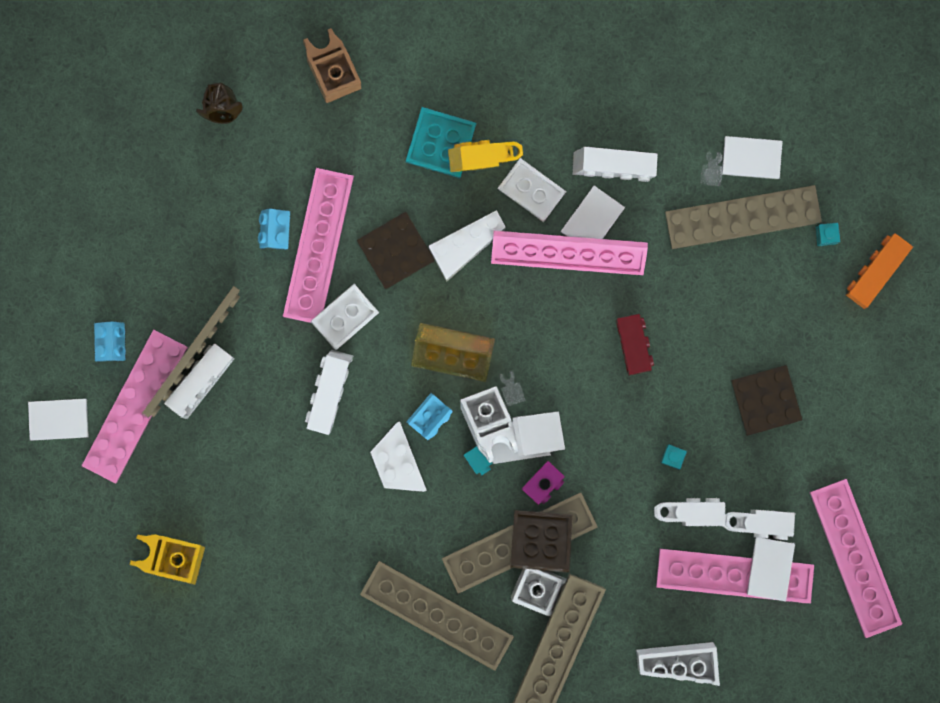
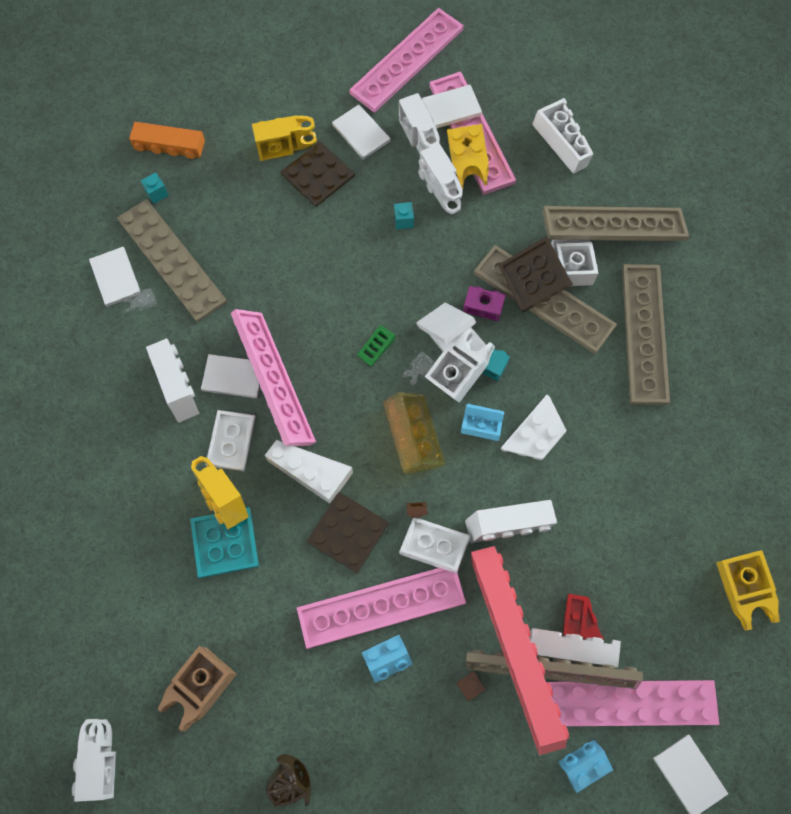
camera: 115 degrees left, 15 degrees down
dark red brick [616,314,654,376] -> none
none -> yellow brick [252,116,317,161]
none -> white tile [332,105,390,160]
none -> green slope [357,325,395,367]
none -> reddish brown plate [406,502,427,518]
none -> yellow brick [447,124,489,189]
none -> reddish brown plate [456,671,485,701]
none -> coral brick [471,546,569,755]
none -> red wing [562,594,604,641]

